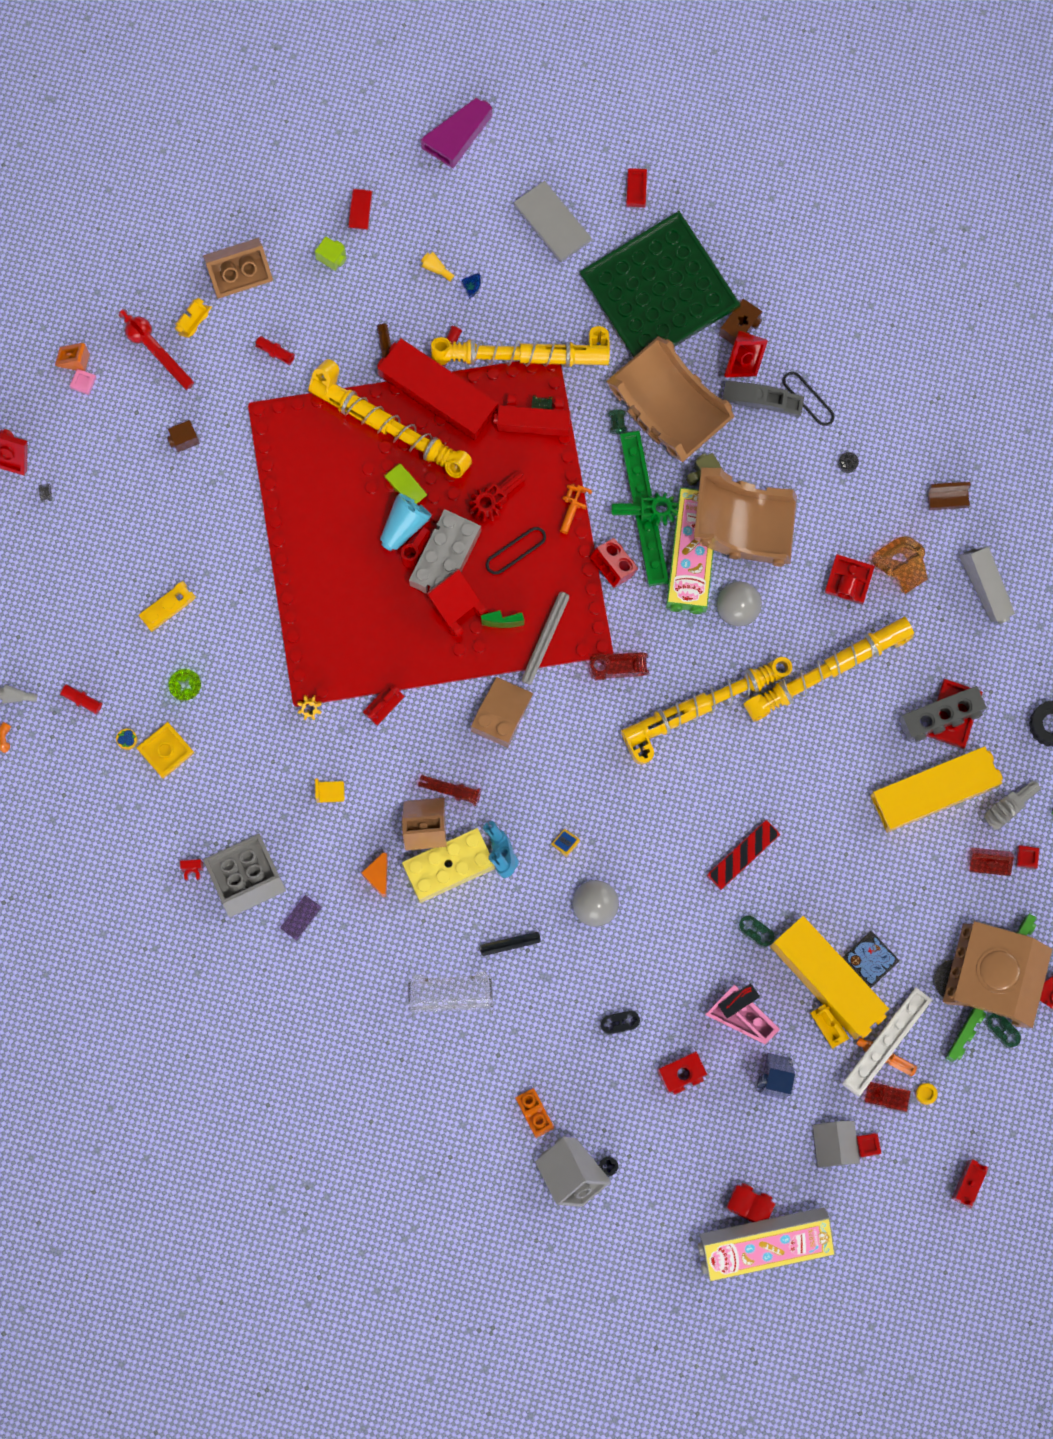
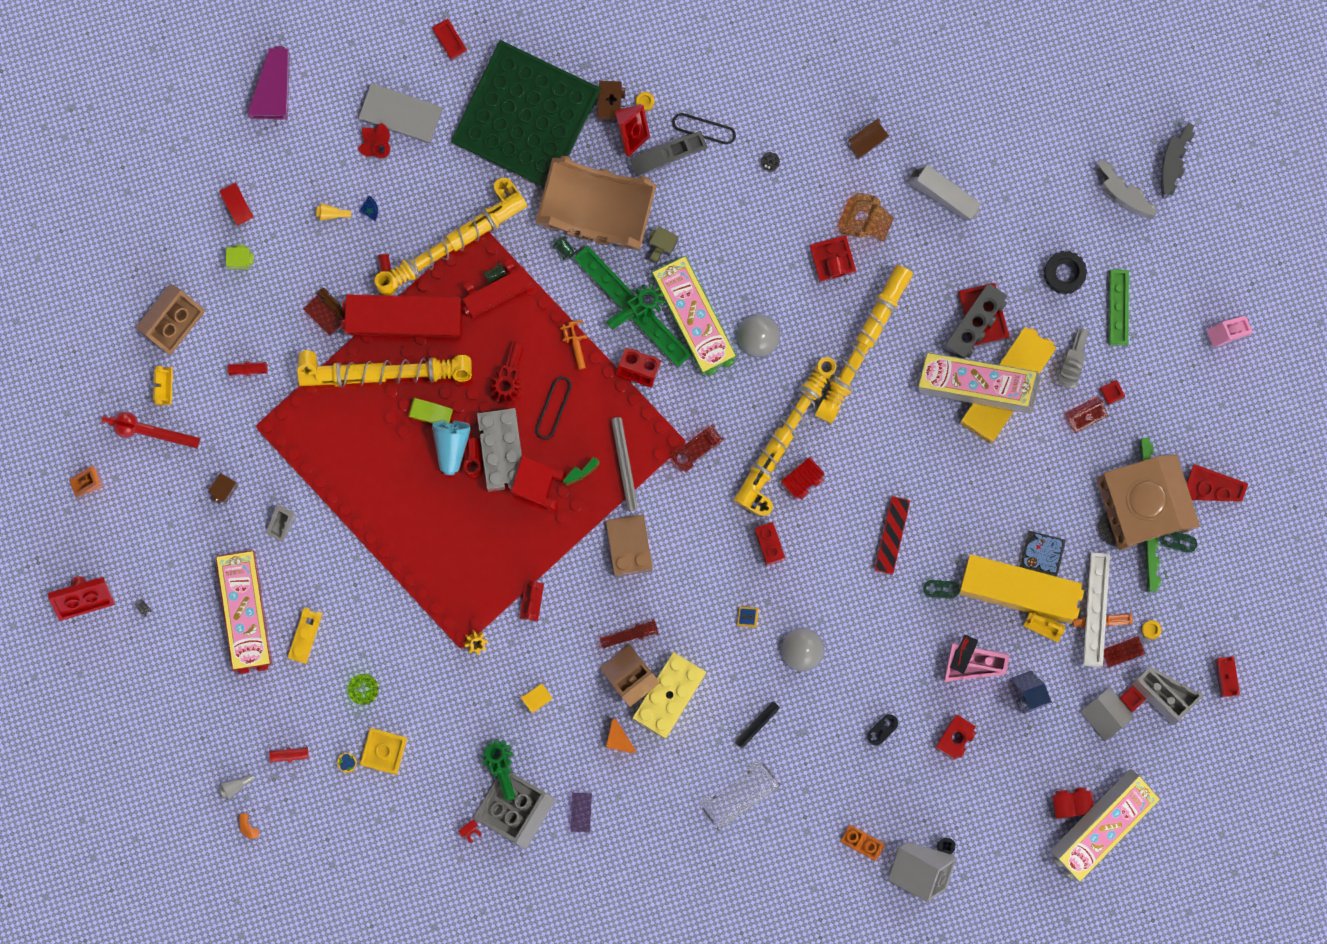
camera: 30 degrees left, 5 degrees up
bright pink tile [70,369,96,395] -> none
dark azure connector [483,821,519,878] -> none
medium nougat panel [694,468,797,567] -> none
none -> brick [215,550,273,675]
none -> light grey slope [266,504,297,542]
none -> clear red tile [303,296,342,336]
none -> red plate [358,123,391,159]
none -> green gear [480,739,516,801]
none -> yellow tile [636,92,655,112]
none -> red brick [754,522,785,566]
none -> red brick [781,457,825,501]
none -> brick [916,352,1041,414]
none -> light grey wedge [1132,667,1204,725]

